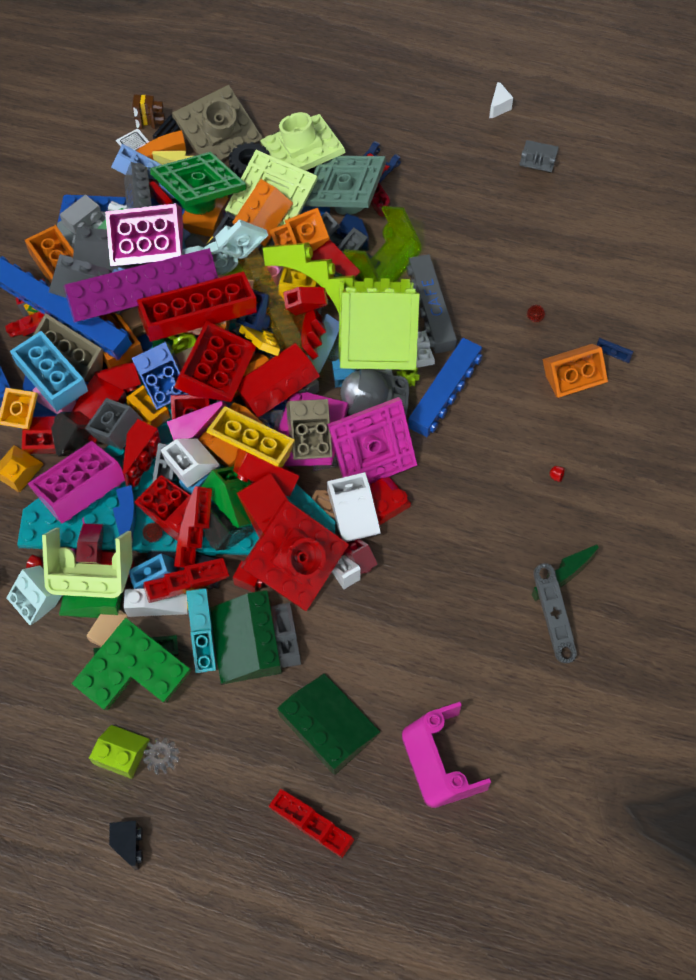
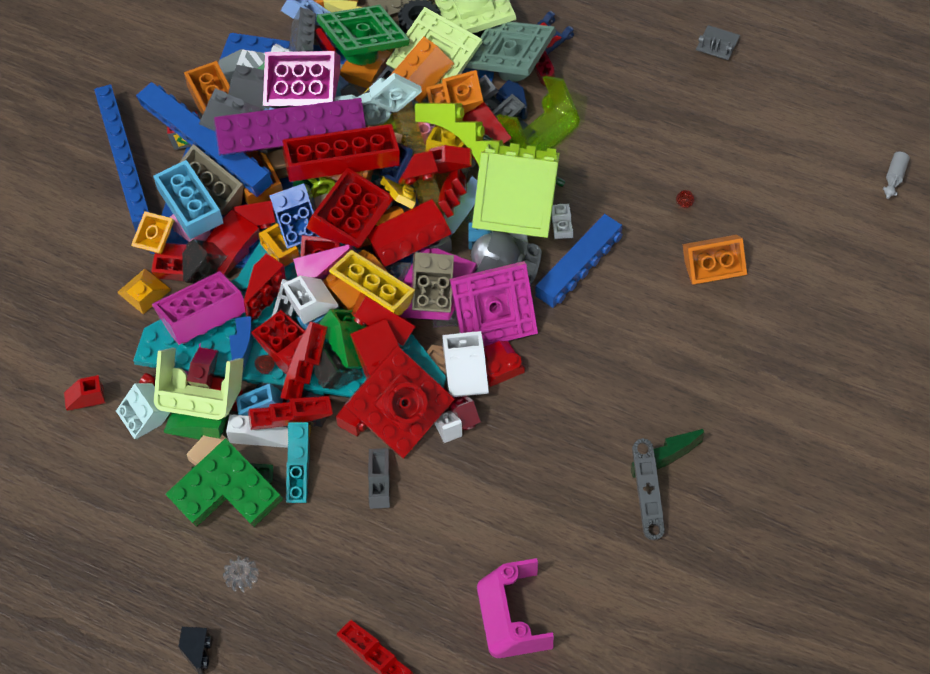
camera: 10 degrees right, 5 degrees down
red hinge [5,312,44,338] -> none
light grey brick [60,194,102,235] -> none
dark grey brick [85,398,143,450] -> none
lime slope [89,725,150,779] -> none
dark green slope [210,590,282,685] -> none
dark green slope [277,674,381,776] -> none
lime gear [397,368,420,386] -> none
dark grey brick [406,254,457,354] -> none
red hinge [549,466,565,482] -> none
dark blue slope [597,338,634,363] -> none
none -> red slope [398,150,438,185]

